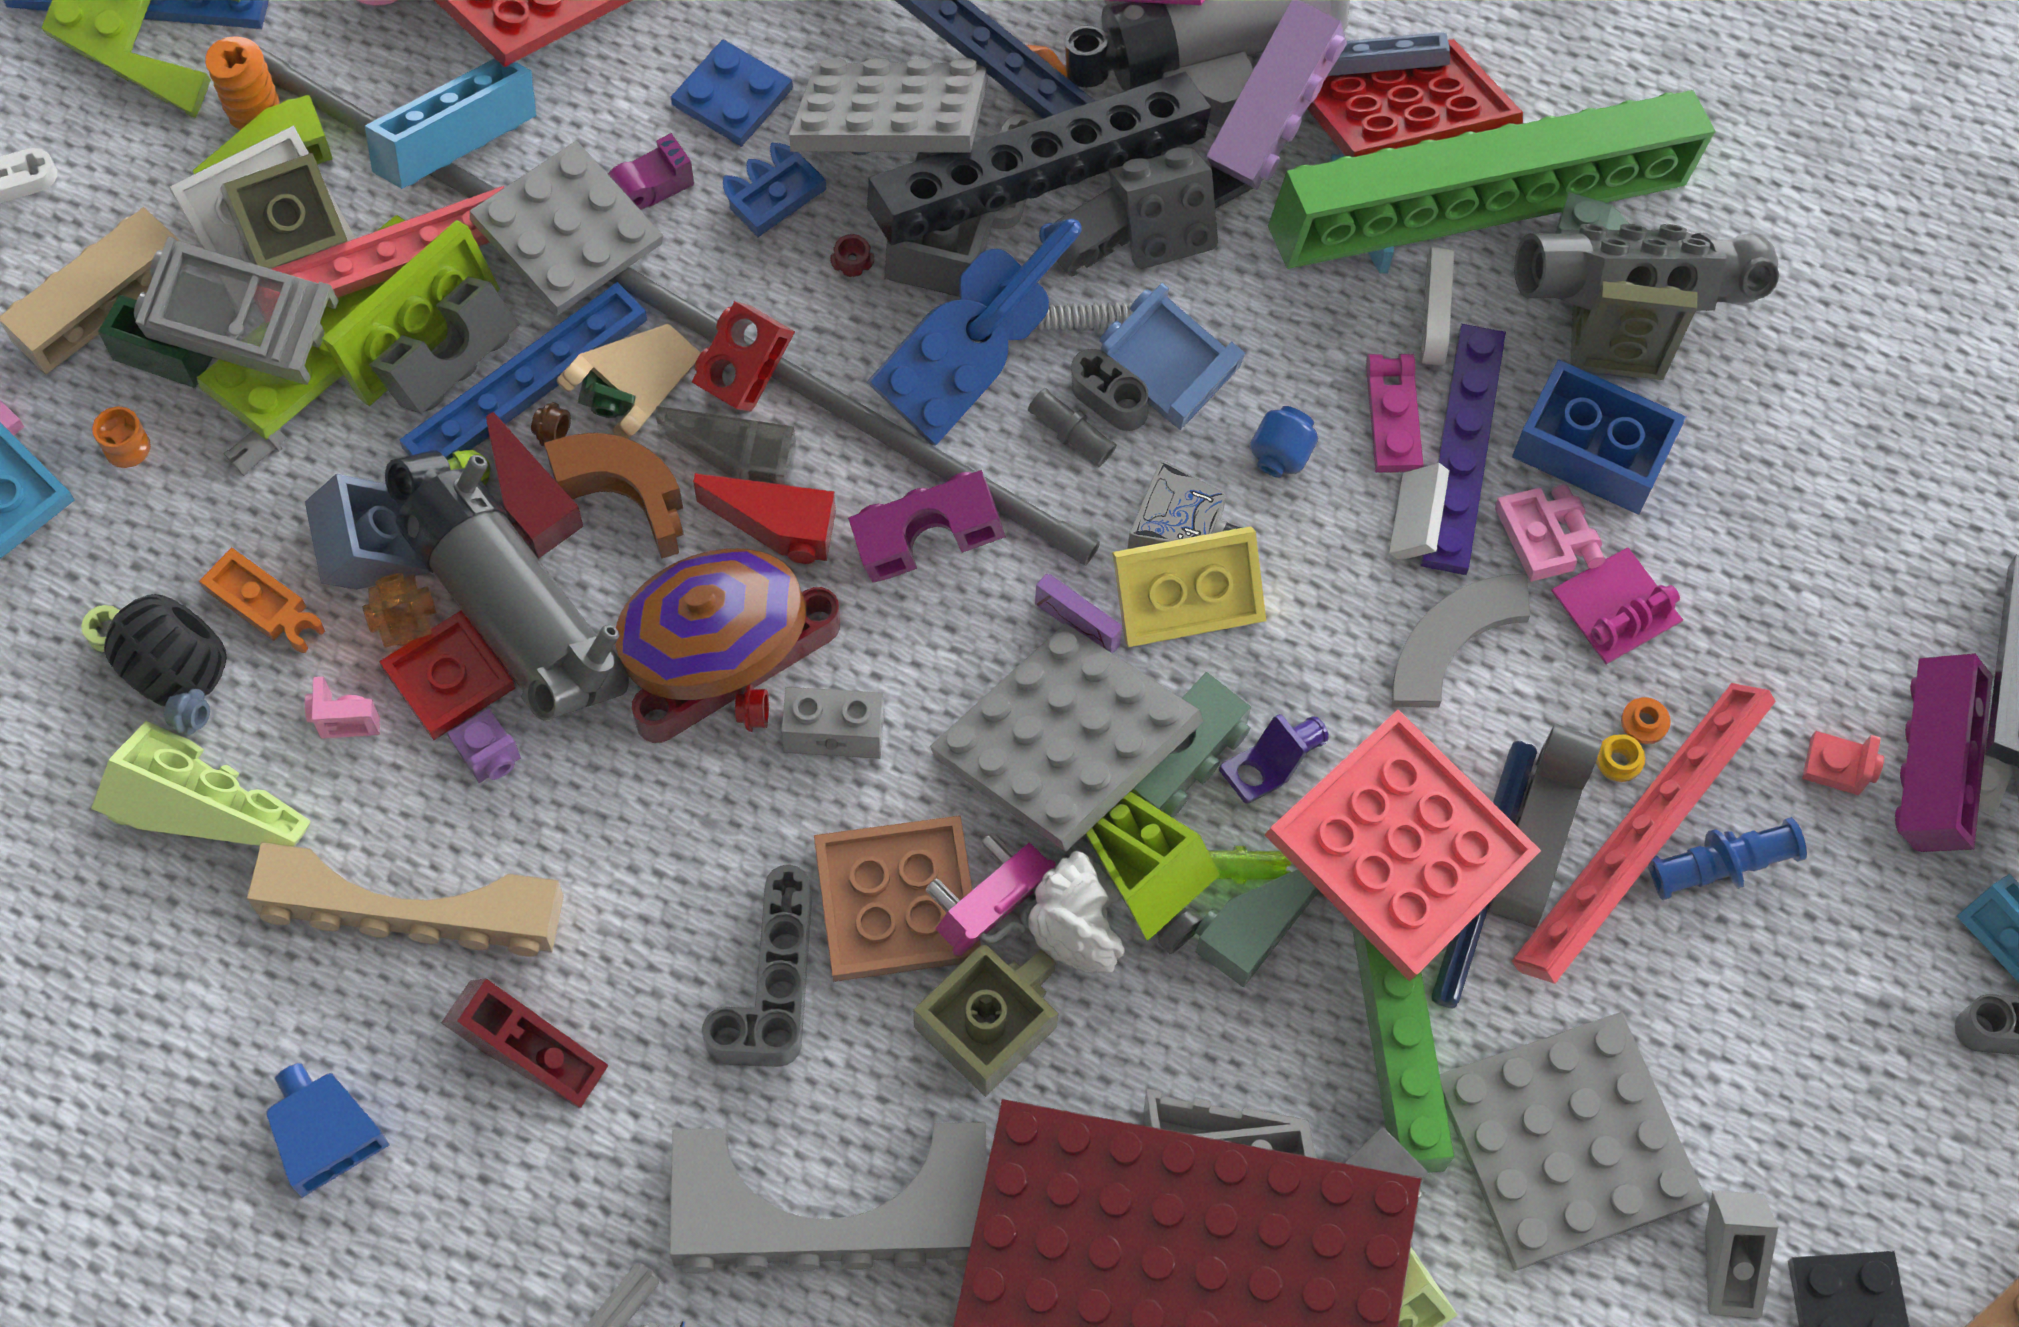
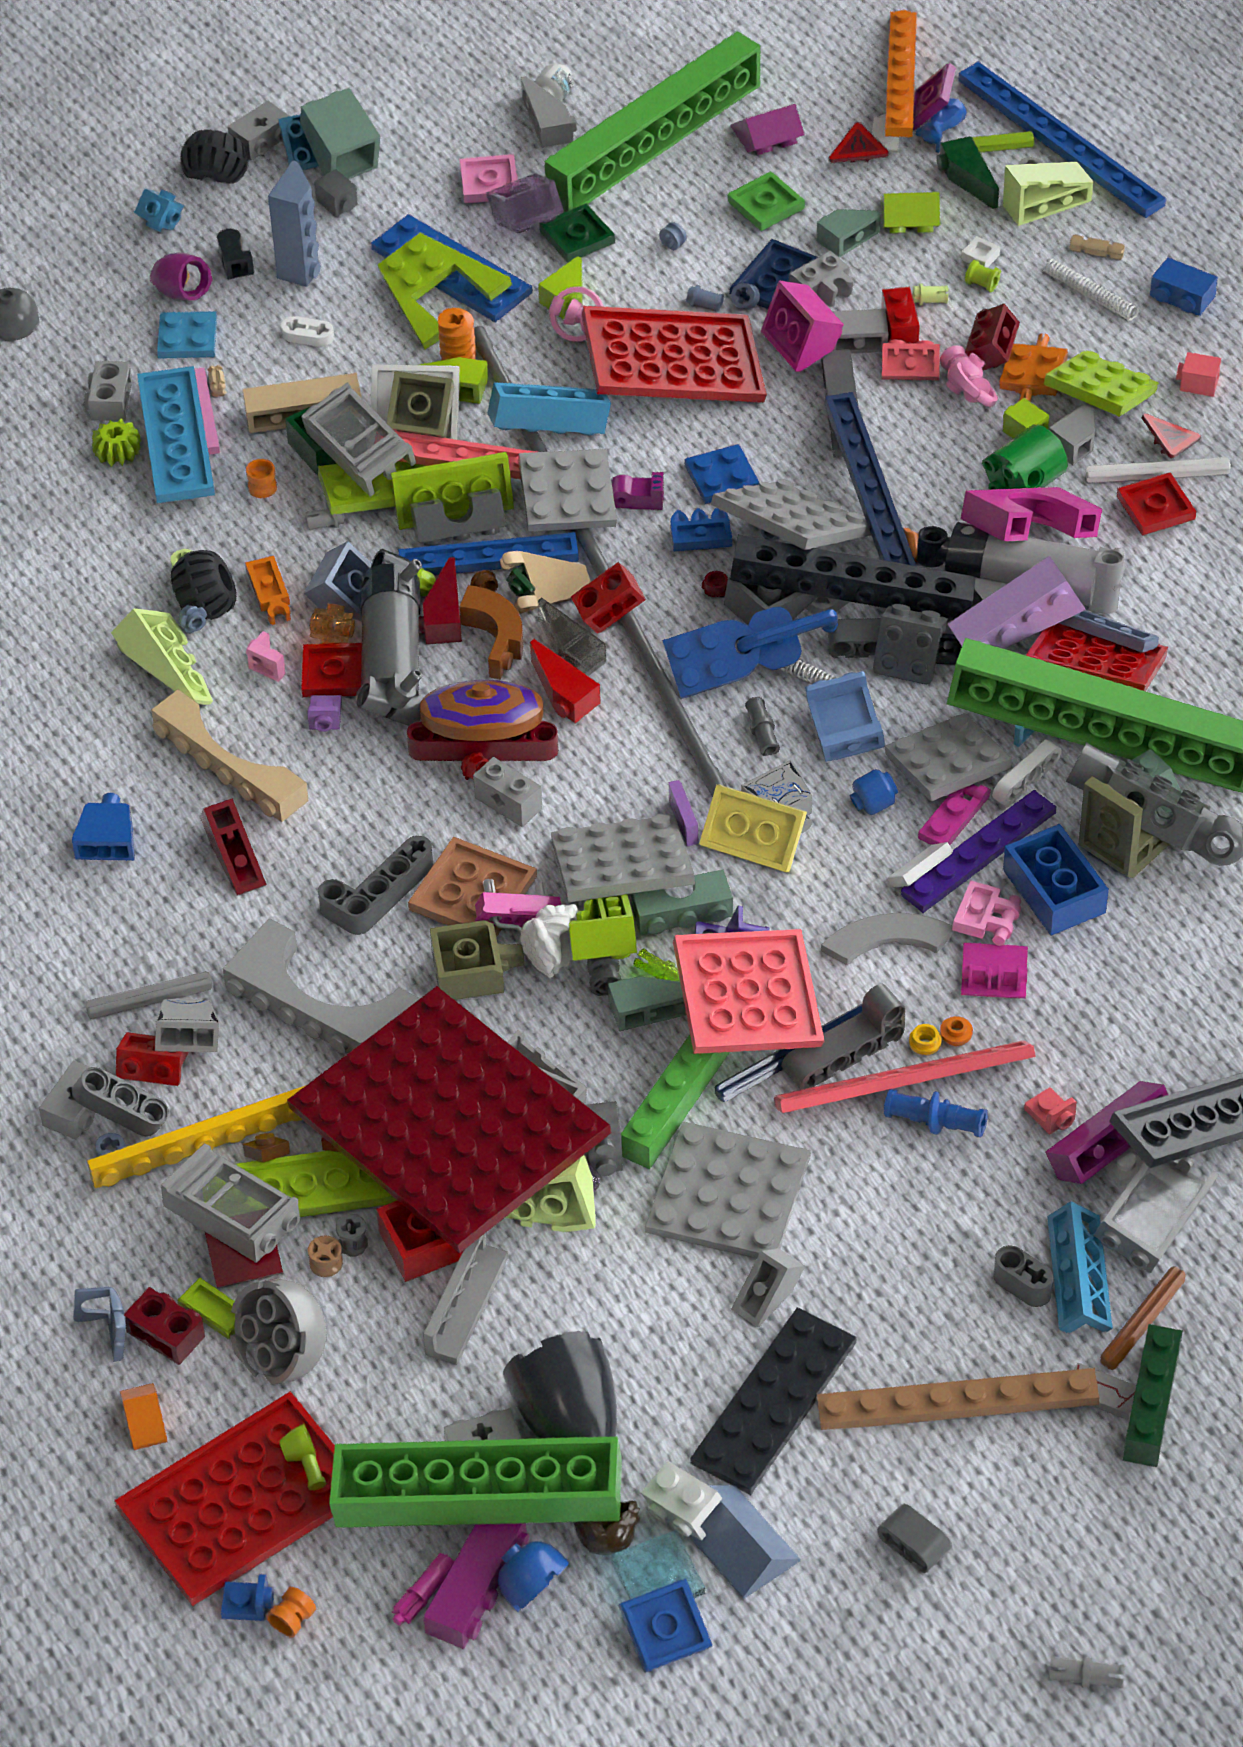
camera: 40 degrees right, 15 degrees down
magenta arch [848,470,1006,583] -> none
dark grey beam [1071,349,1148,431] -> none
none -> light grey plate [885,713,1012,801]

